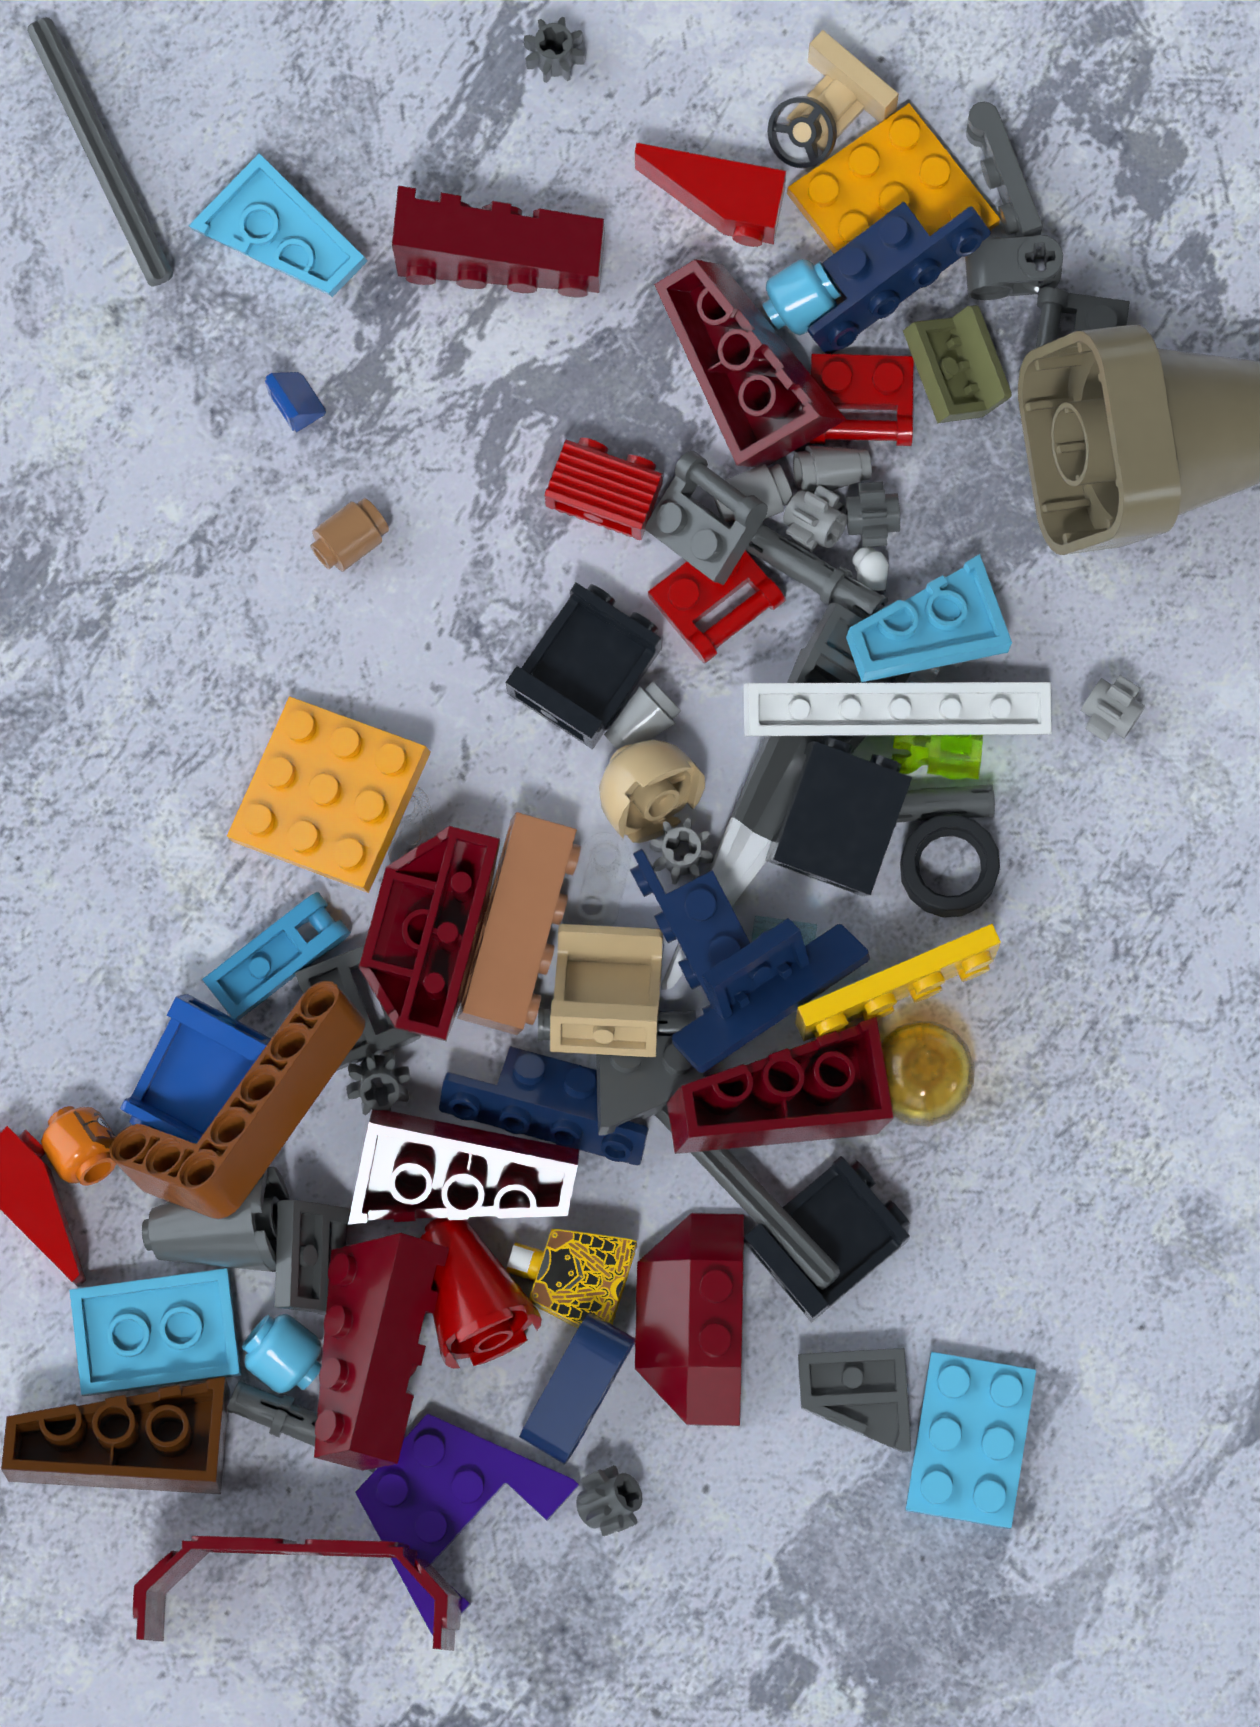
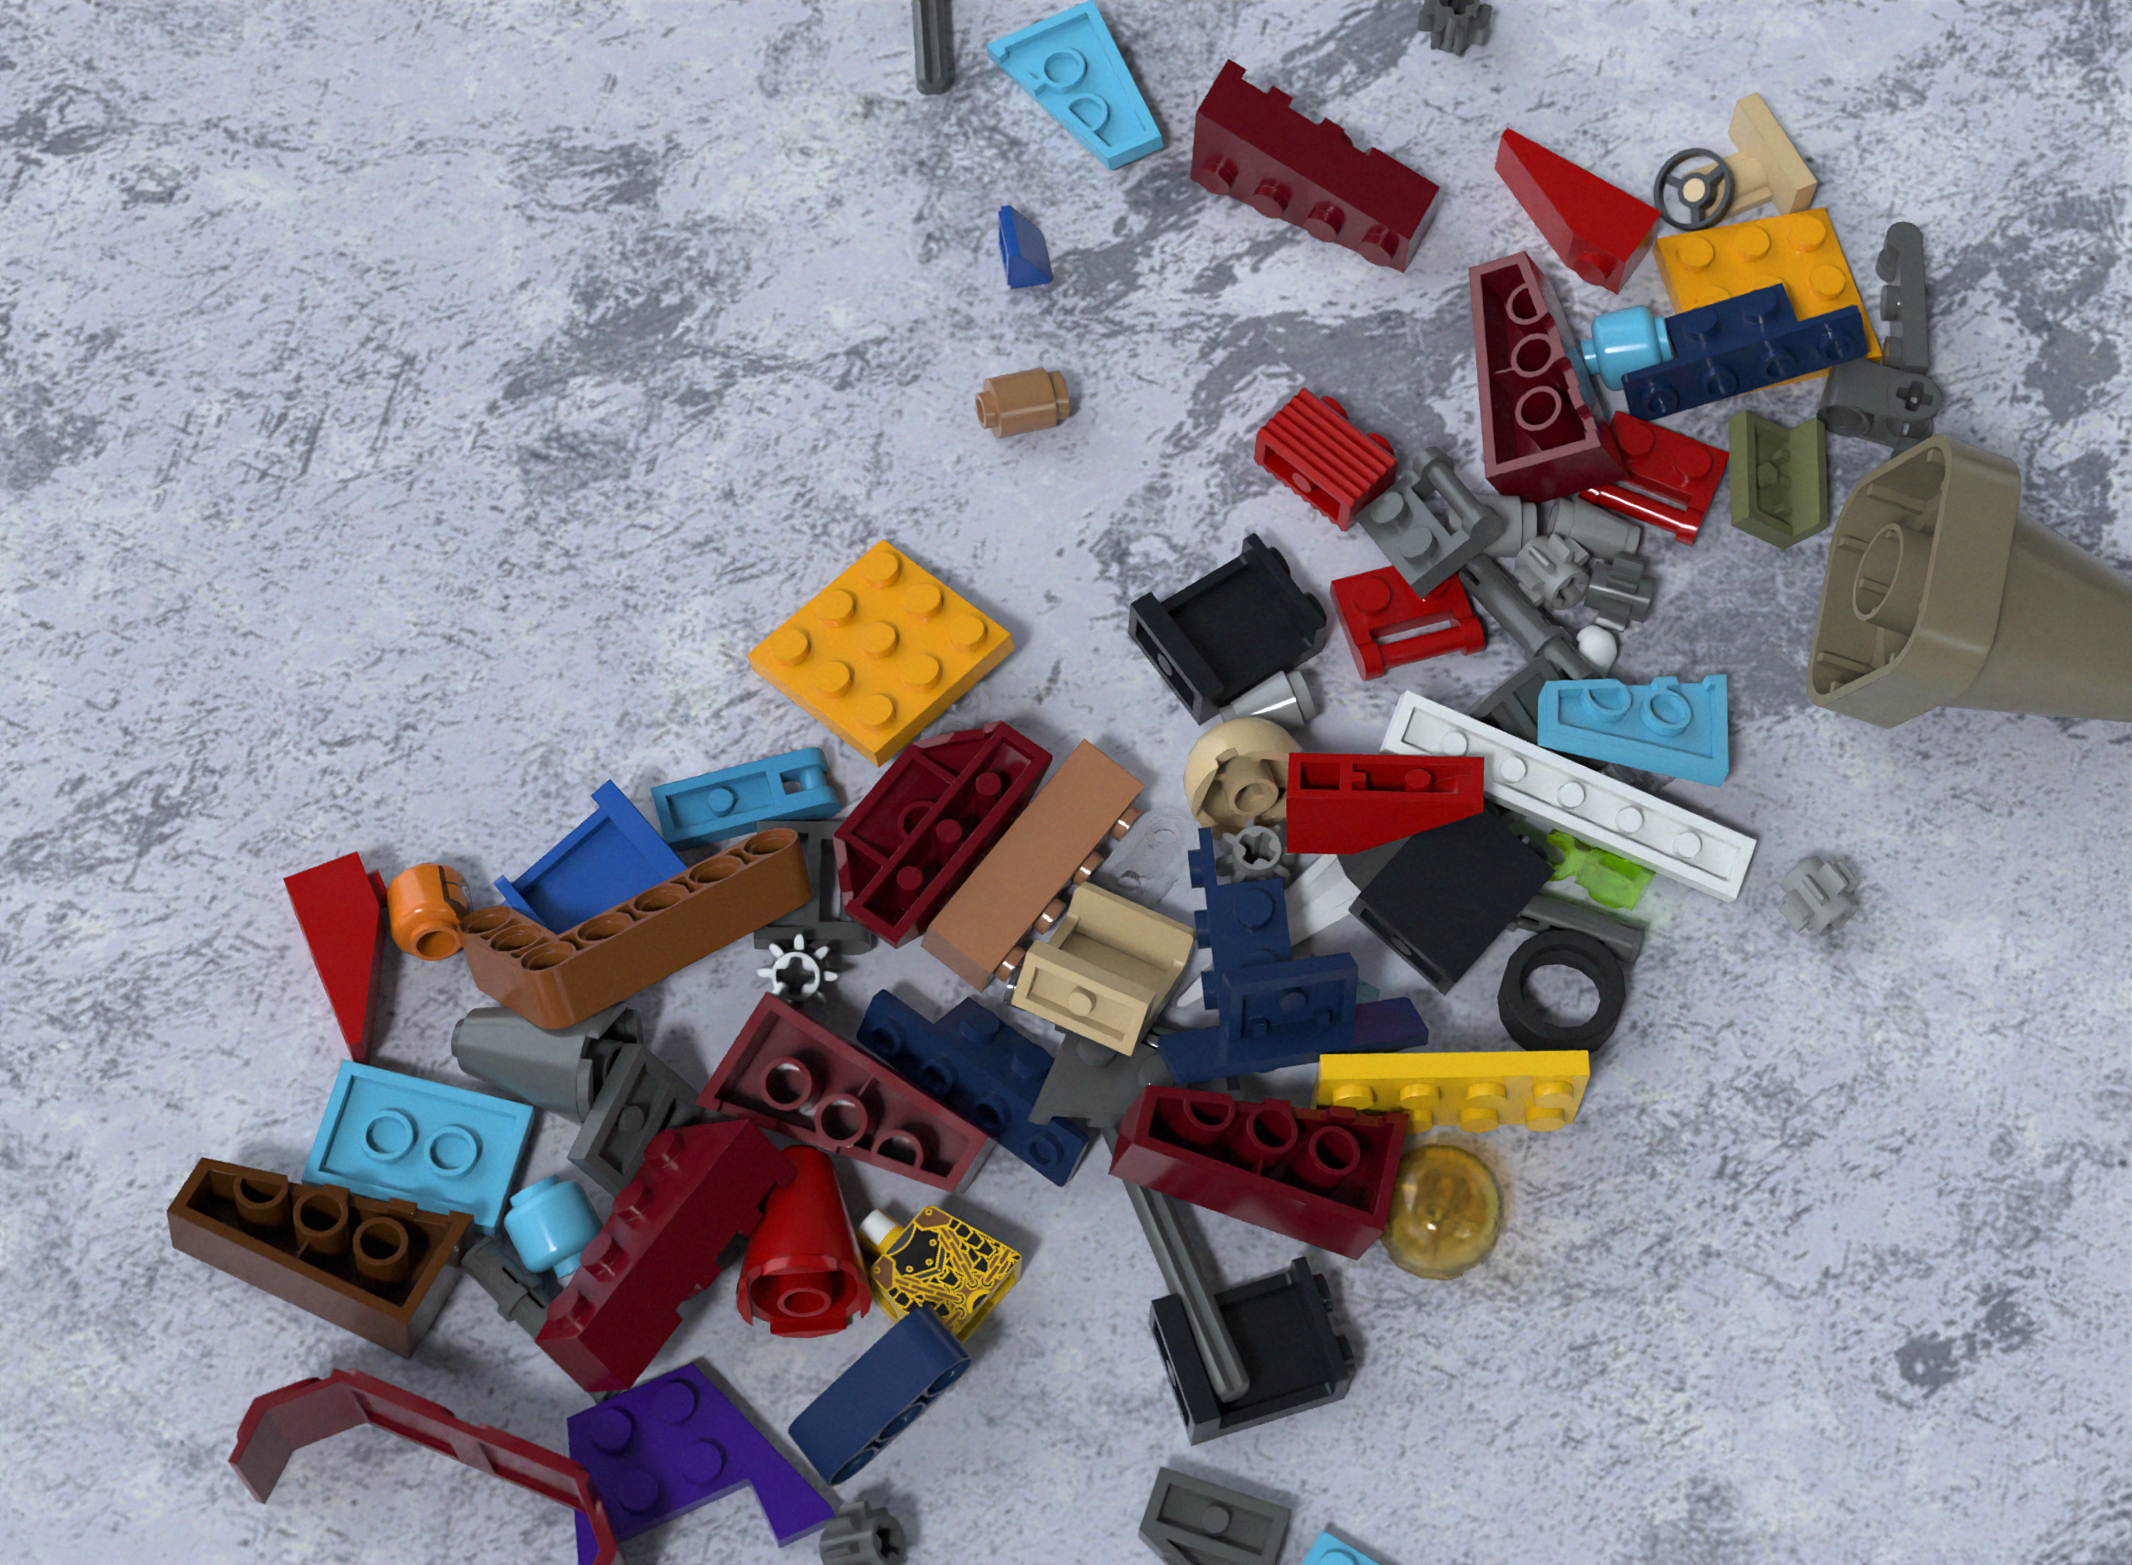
camera: 15 degrees right, 15 degrees down
dark red wedge [635,1213,744,1427] -> none
none -> red slope [1286,752,1484,855]

